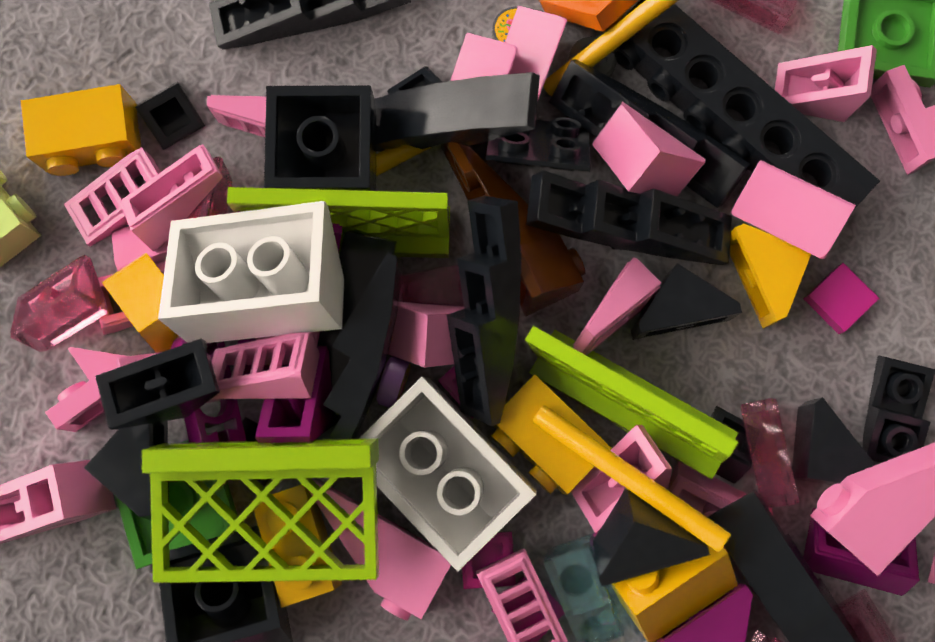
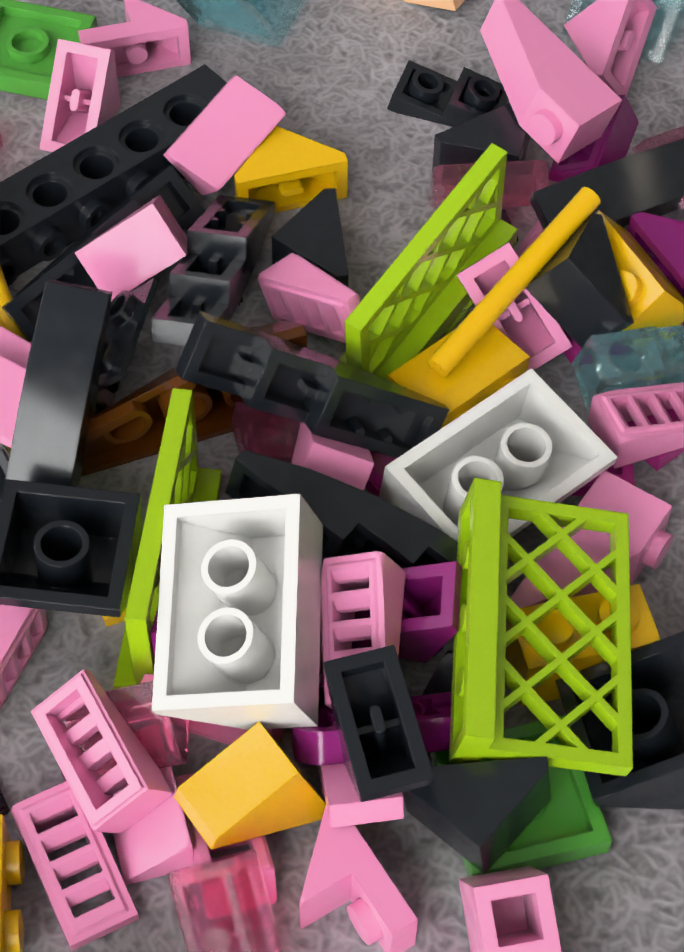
camera: 85 degrees left, 25 degrees down
dark pink tile [803,263,879,334] -> none

